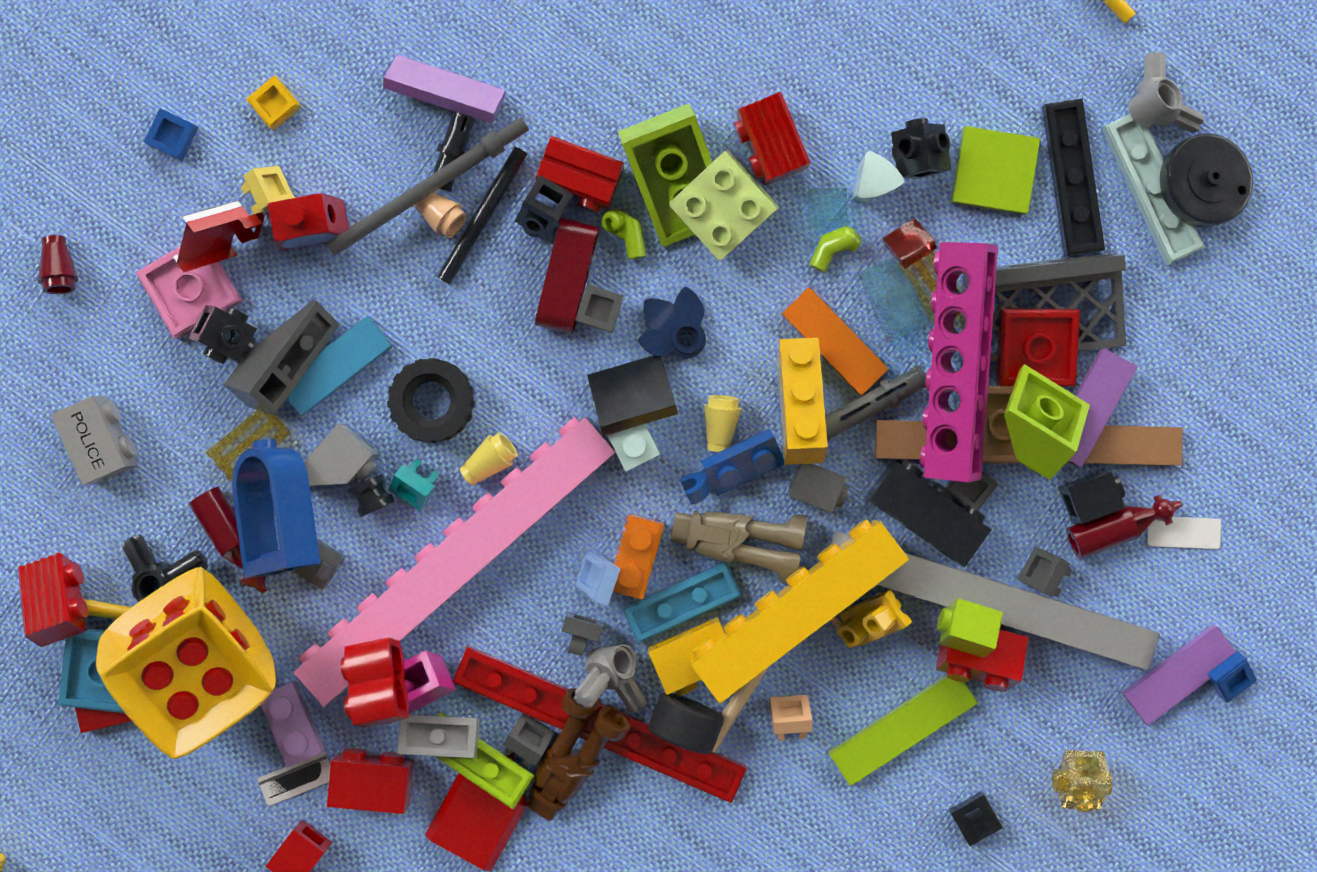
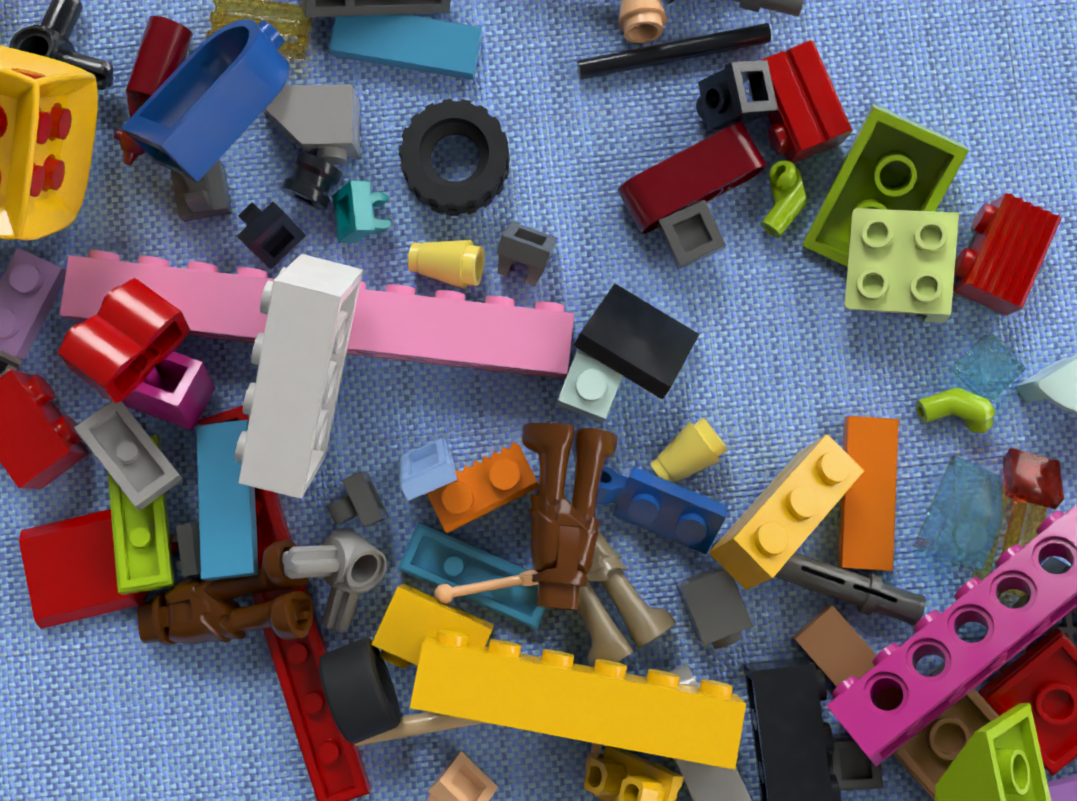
camera: 45 degrees right, 5 degrees down
dark blue plate [638,287,706,359] -> none
none -> dark azure tile [196,420,259,581]
none -> white brick [234,254,363,499]
none -> black tile [237,201,306,269]
none -> light nougat hinge [434,570,538,604]
none -> dark grey tile [496,222,558,287]
none -> reddish brown piece [521,423,618,610]

